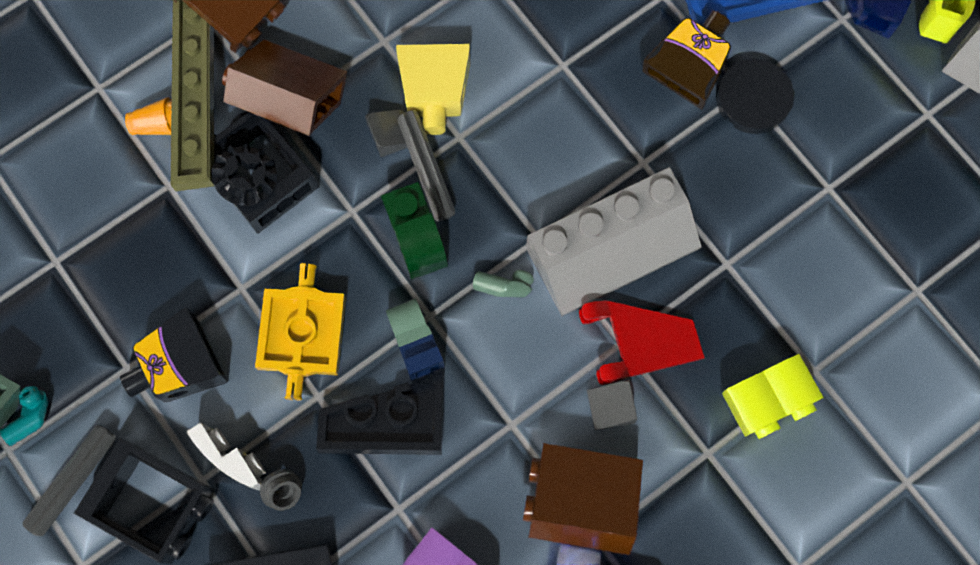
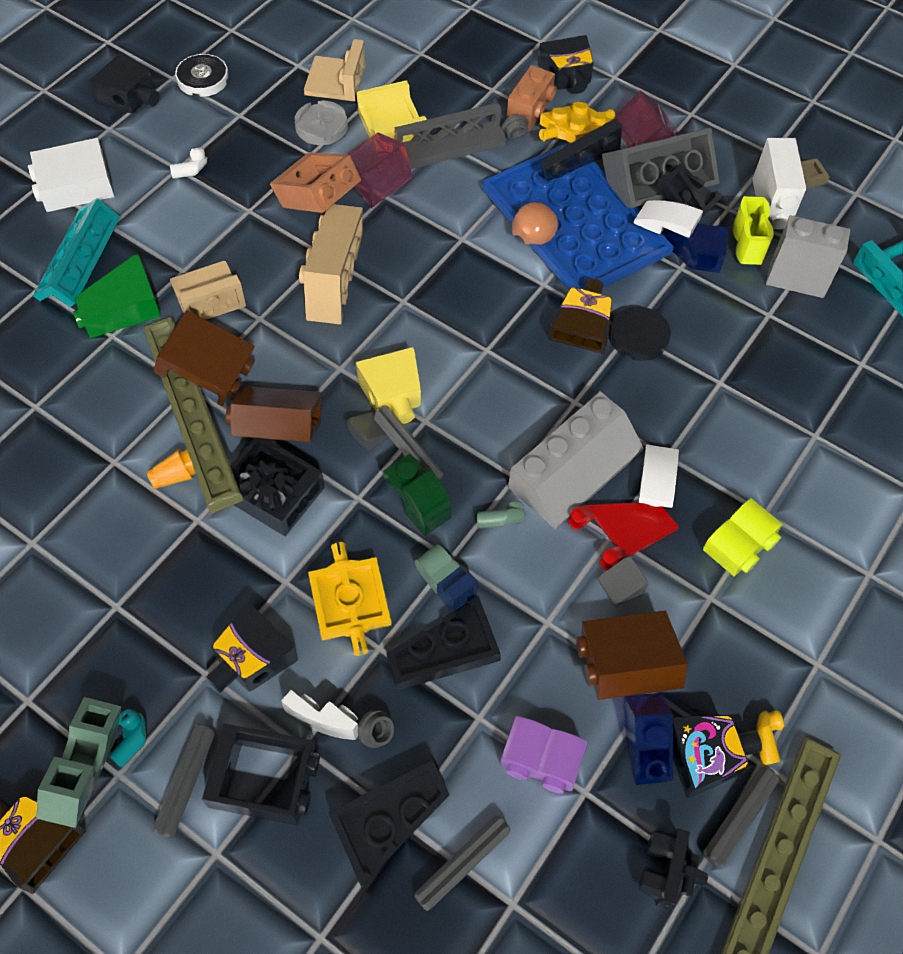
camera: 20 degrees left, 15 degrees down
none -> white slope [639,445,679,508]

